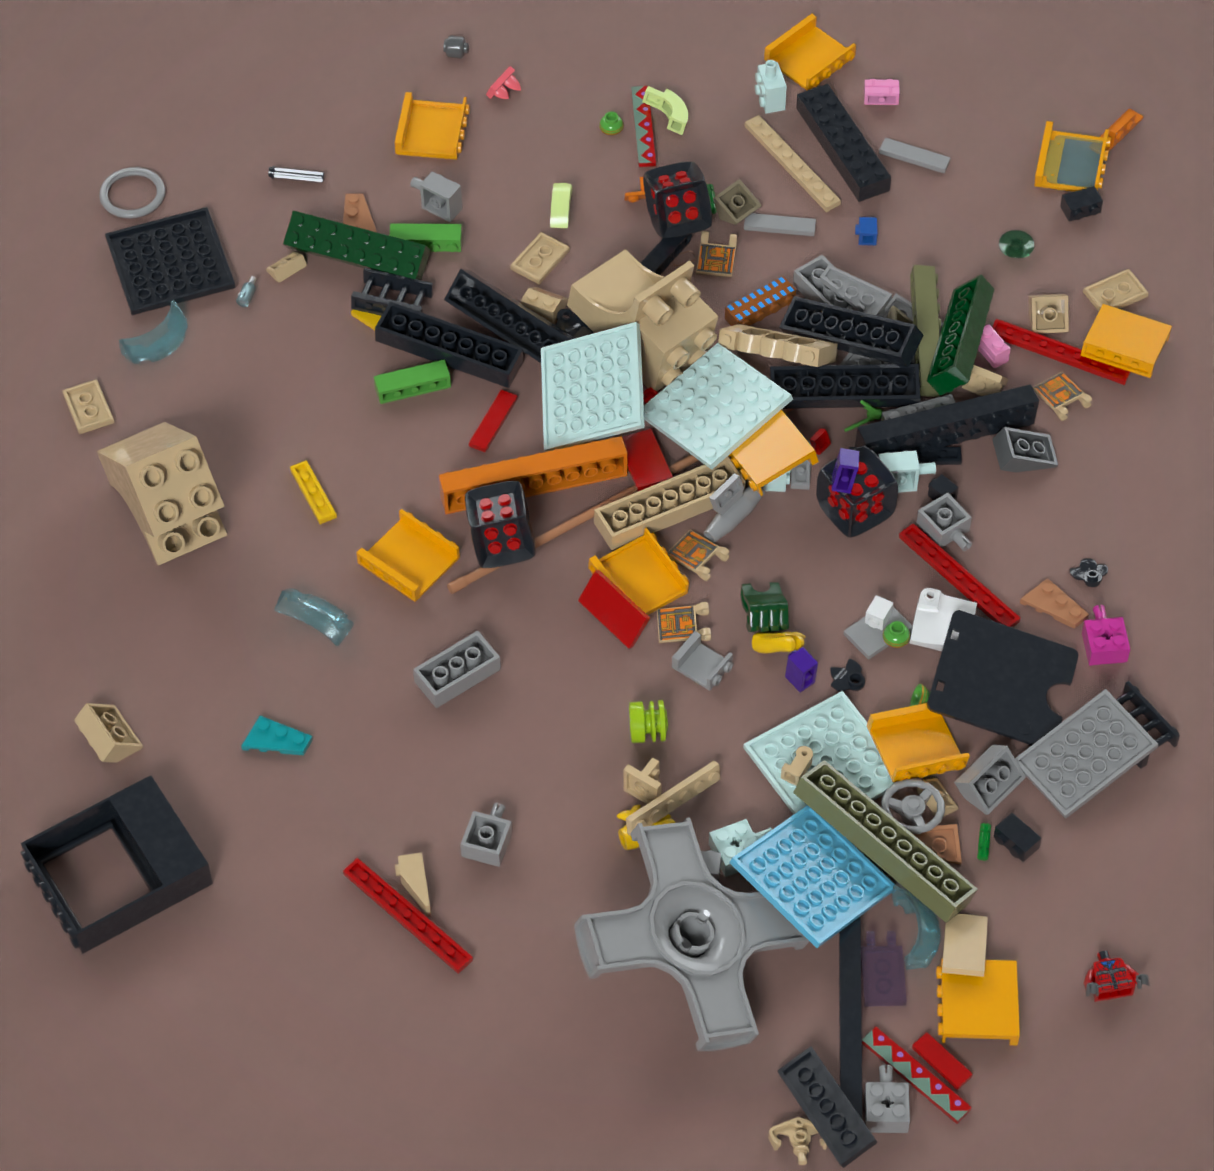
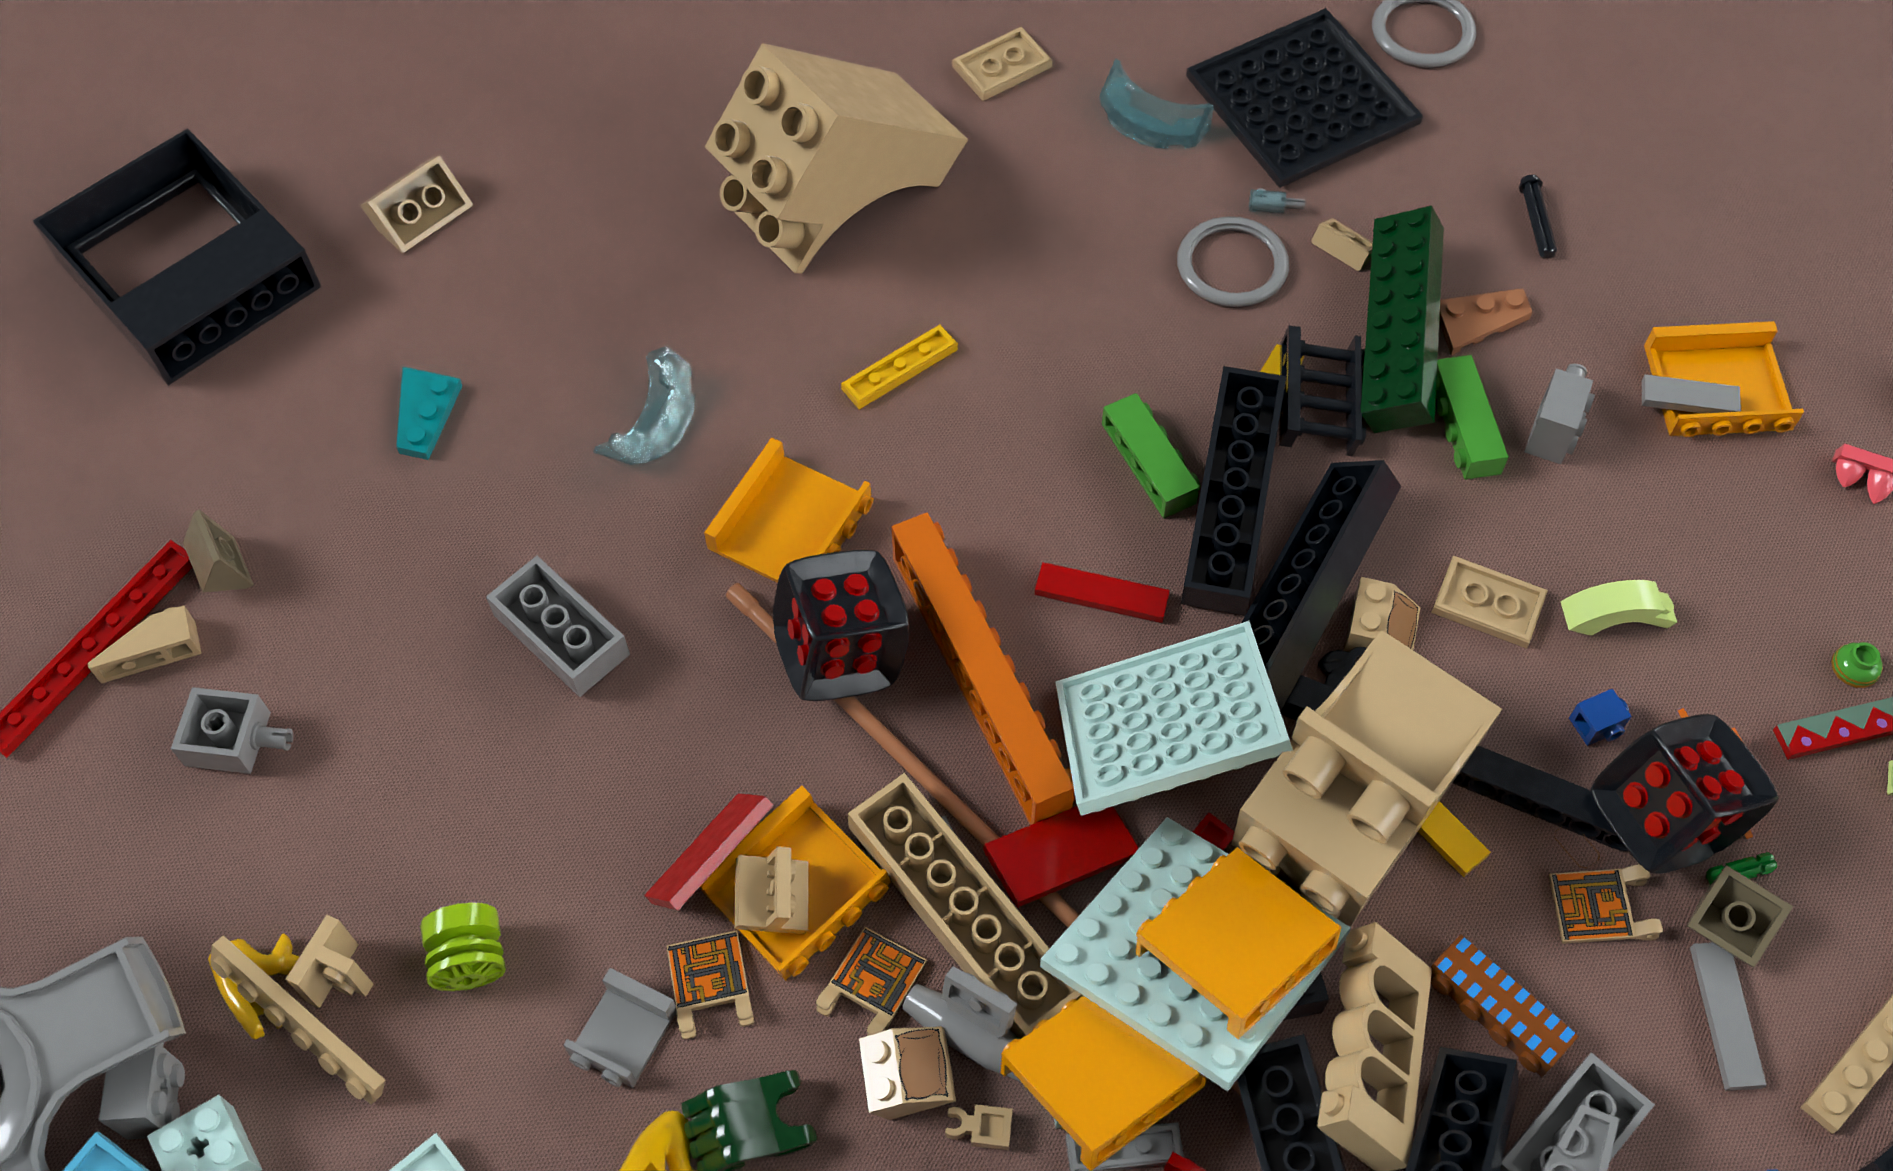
camera: 80 degrees right, 5 degrees up
none -> dark tan slope [183,509,254,592]
none -> tan bracket [734,846,808,934]
none -> slope [859,1026,956,1120]
none -> tan plate [945,1105,1013,1150]
none -> light orange panel [1136,847,1341,1040]
none -> light grey wedge [1177,216,1289,308]
none -> blue brick [1569,688,1632,746]
none -> light grey tile [1642,374,1741,413]

